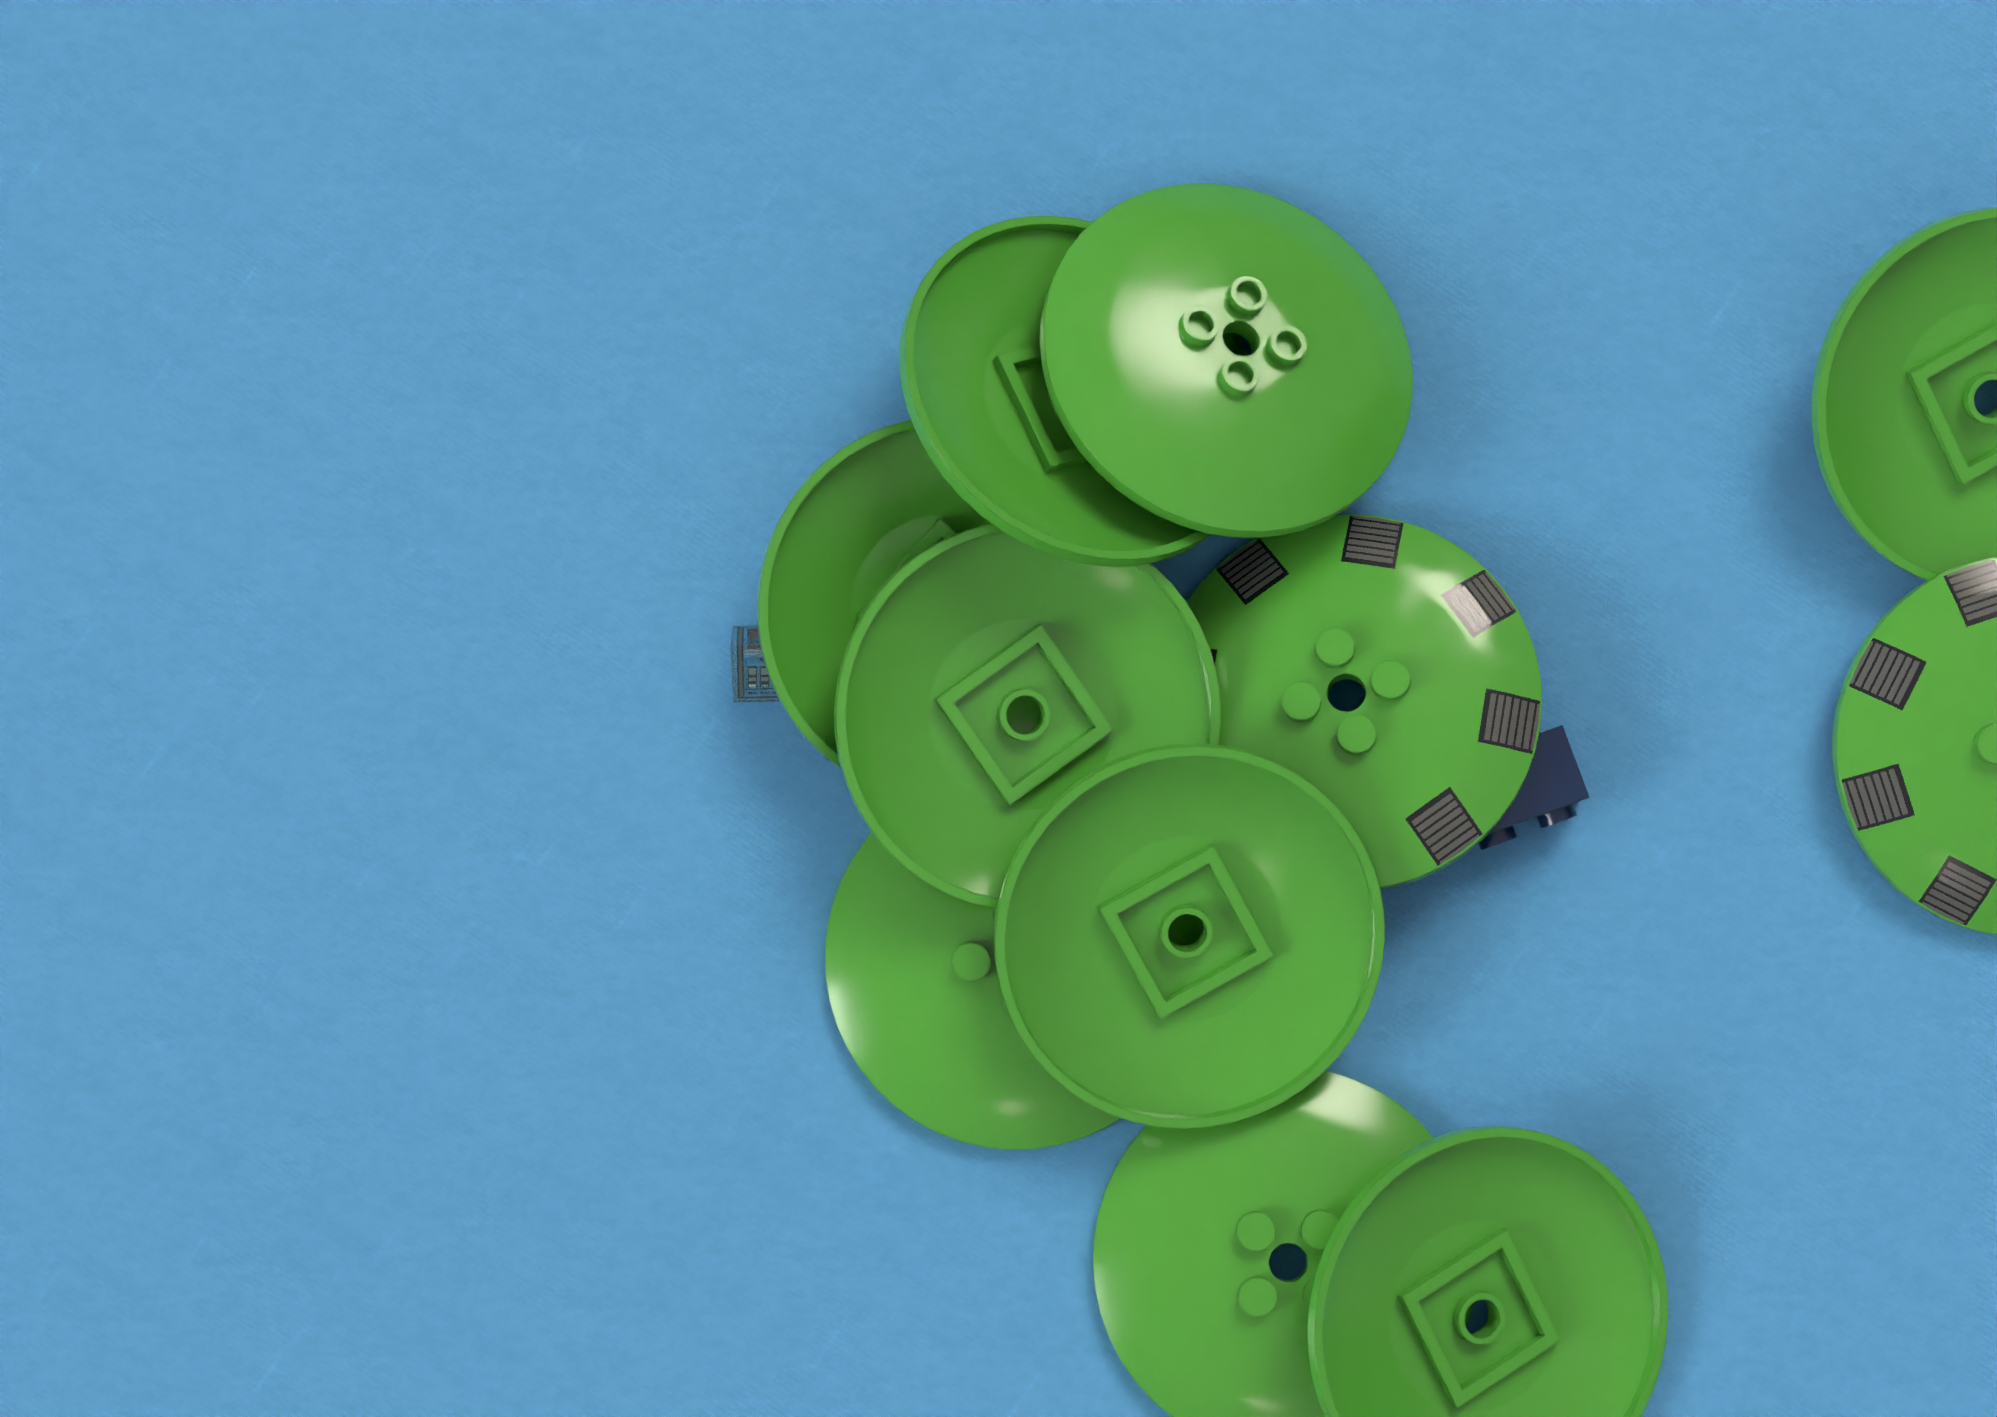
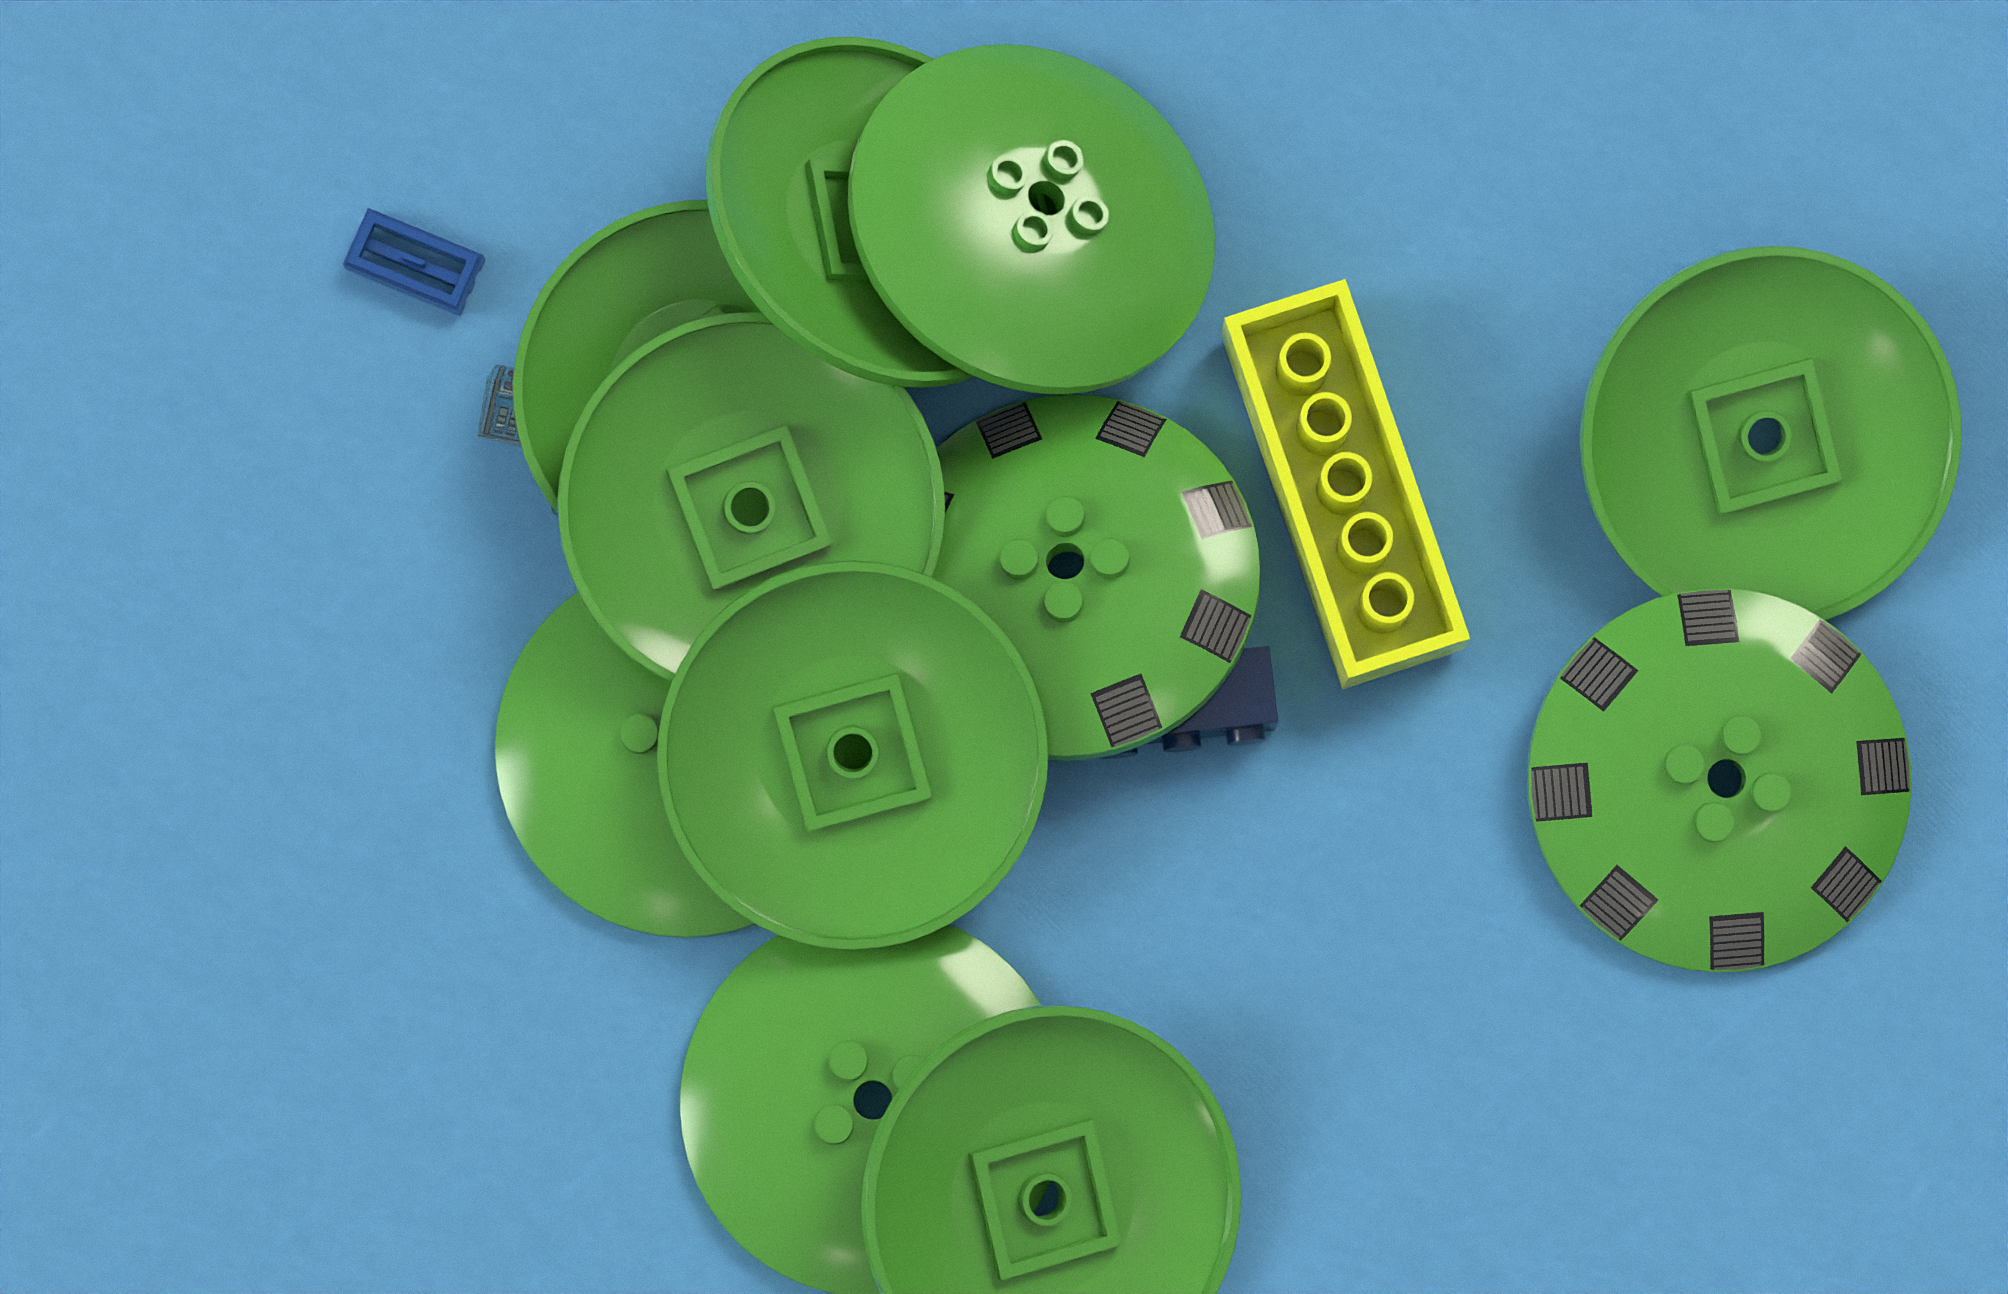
camera: 15 degrees right, 5 degrees down
none -> blue tile [343,208,485,317]
none -> neon yellow brick [1221,279,1470,690]

